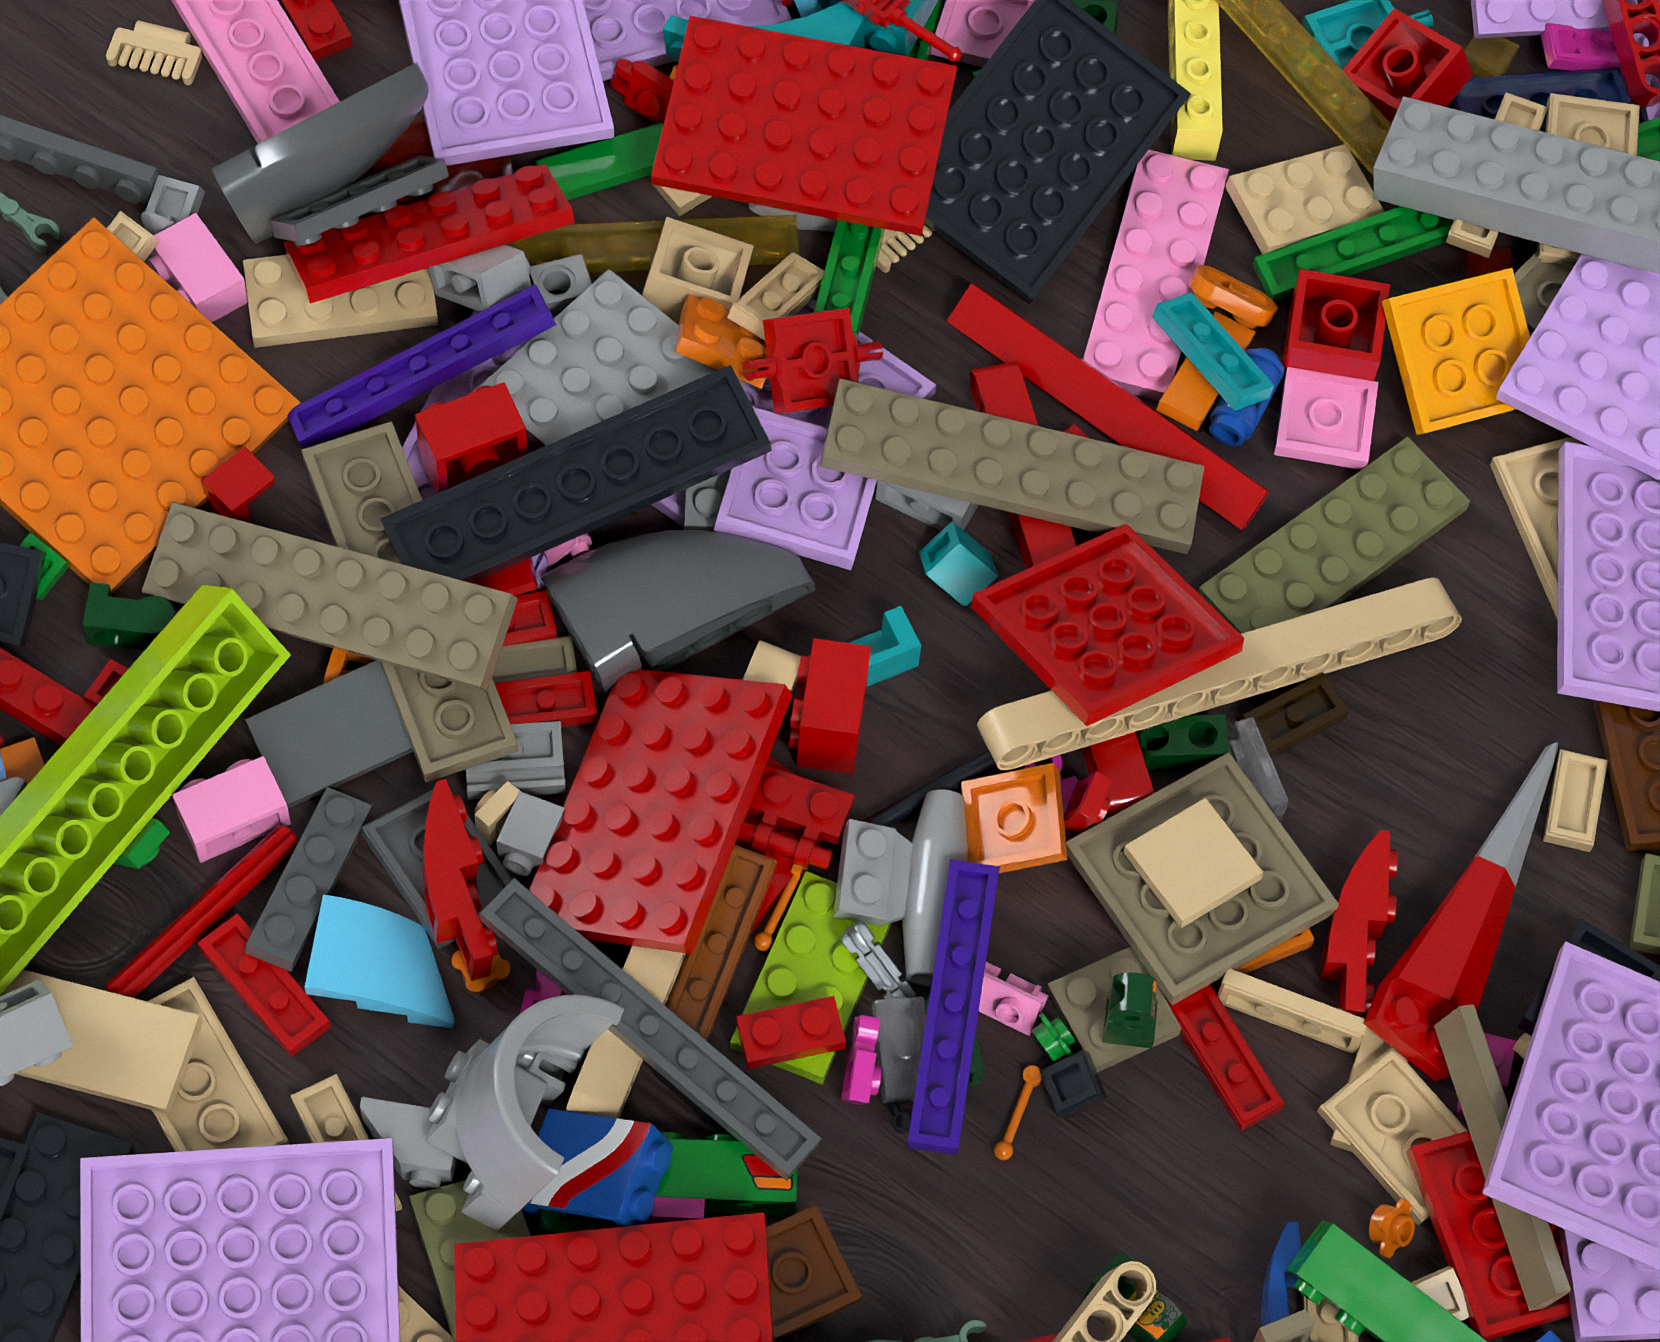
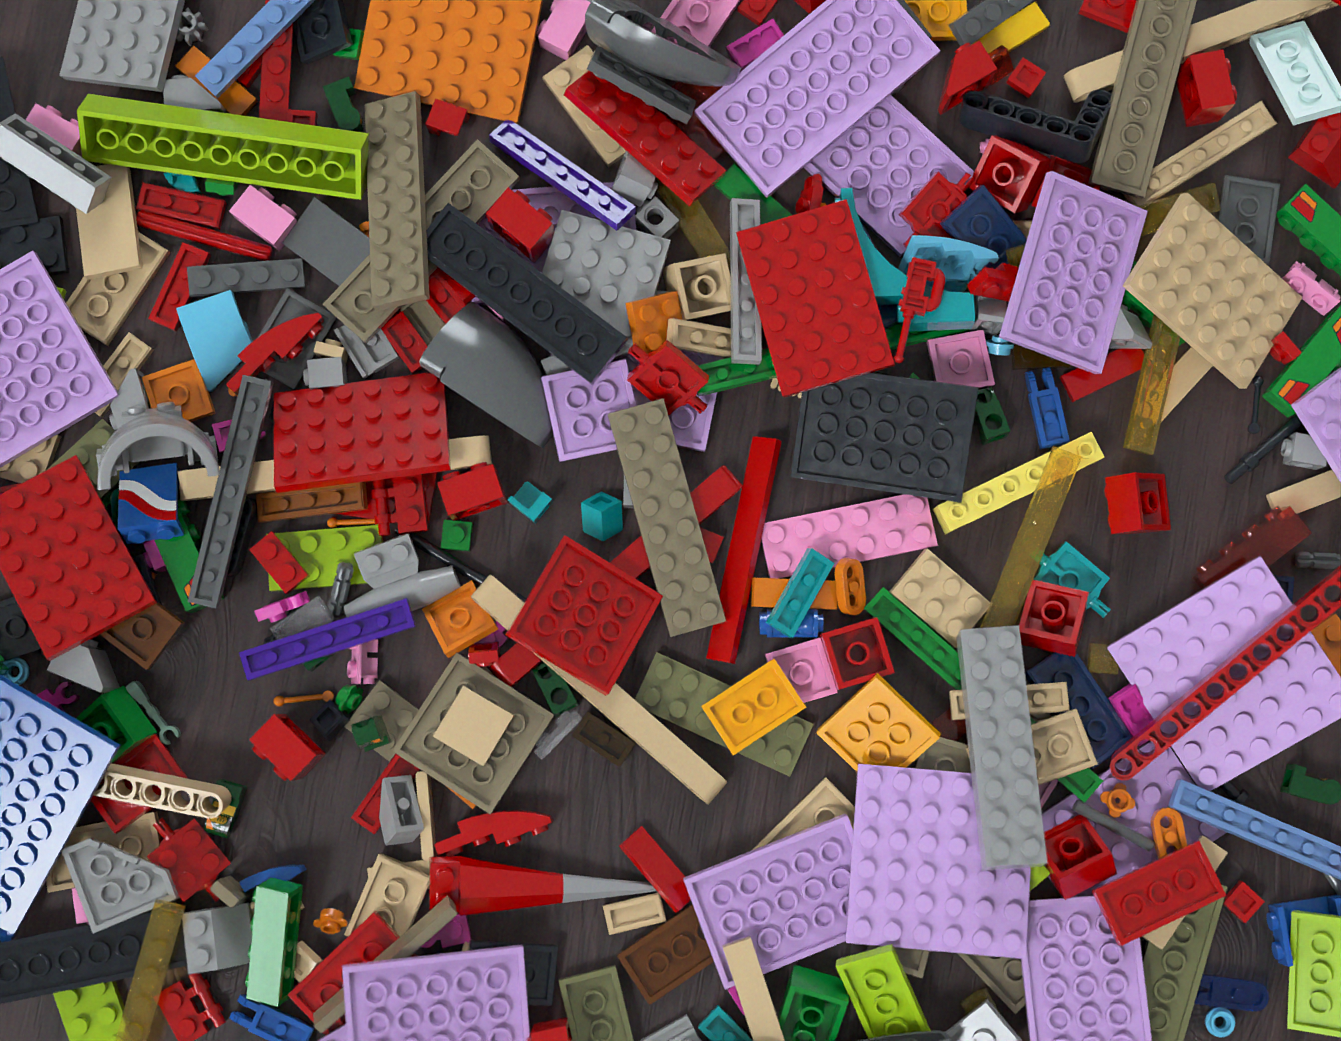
camera: 65 degrees right, 20 degrees up
none -> red tile [136,182,227,229]
none -> orange plate [141,359,215,422]
none -> teal tile [164,172,201,194]
none -> red brick [249,714,326,781]
none -> light grey slope [379,775,424,846]
none -> green plate [441,520,473,552]
none -> red tile [619,826,691,913]
none -> light orange plate [701,659,806,755]
none -> dark pink plate [726,19,784,72]
none -> light grey plate [730,198,762,365]

